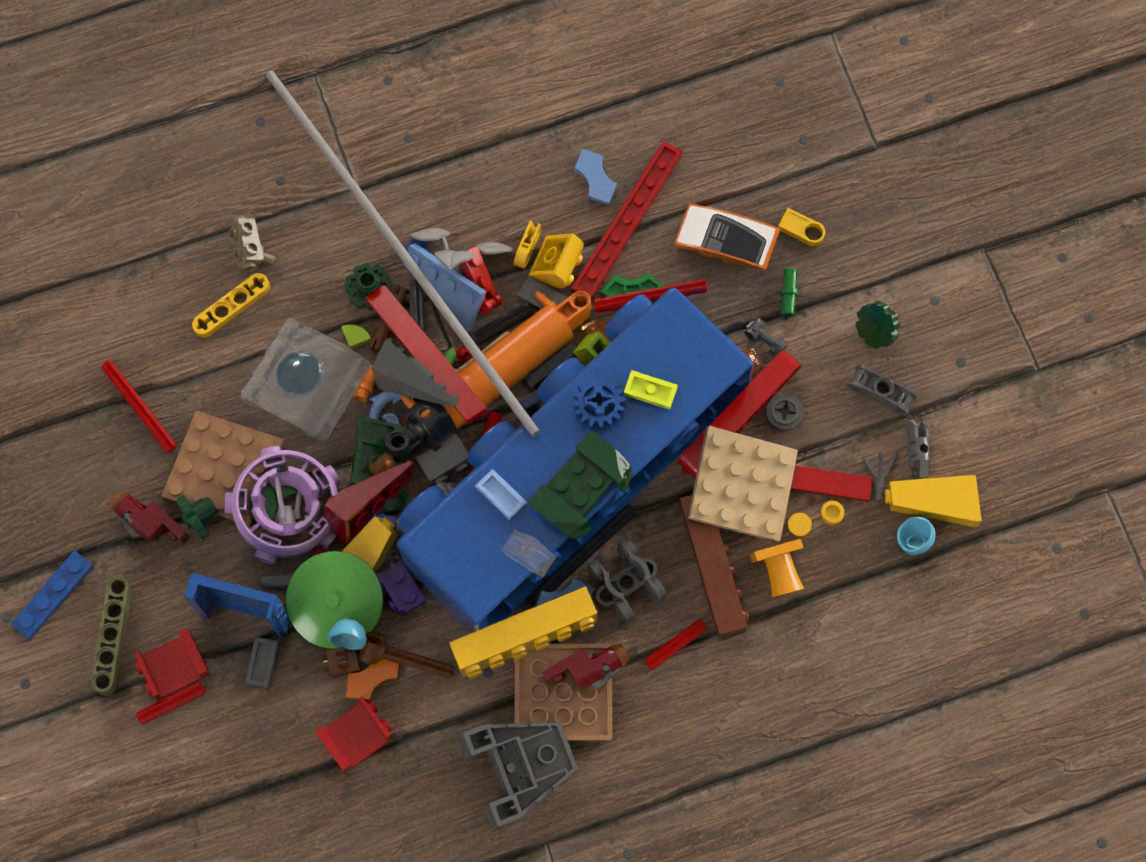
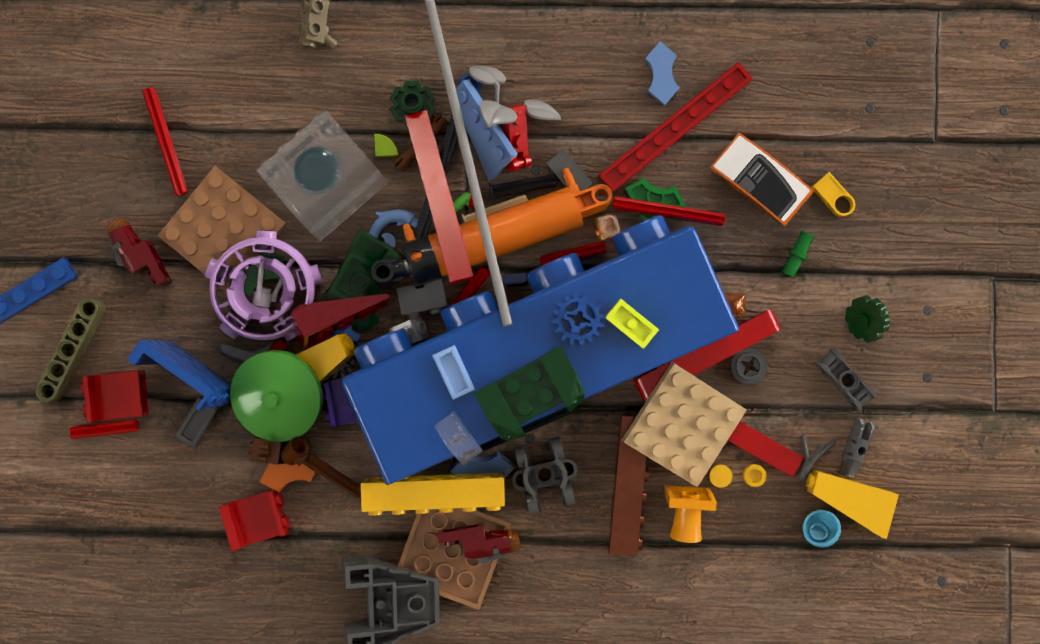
camera: 20 degrees right, 15 degrees up
dark green plant [176,494,219,540] -> none
yellow beam [192,273,270,338] -> none
medium azure piece [328,619,367,650] -> none
orange pin [353,365,376,403] -> none
clear orange tile [368,451,399,475] -> none
dark grey wedge [372,337,459,407] -> none
yellow piece [513,220,541,269] -> none
black beam [522,342,578,393] -> none
yellow brick [528,233,584,288] -> none
lime brick [573,331,610,365] -> none
red axle [645,619,707,670] -> none
dark grey bar [744,318,787,355] -> none

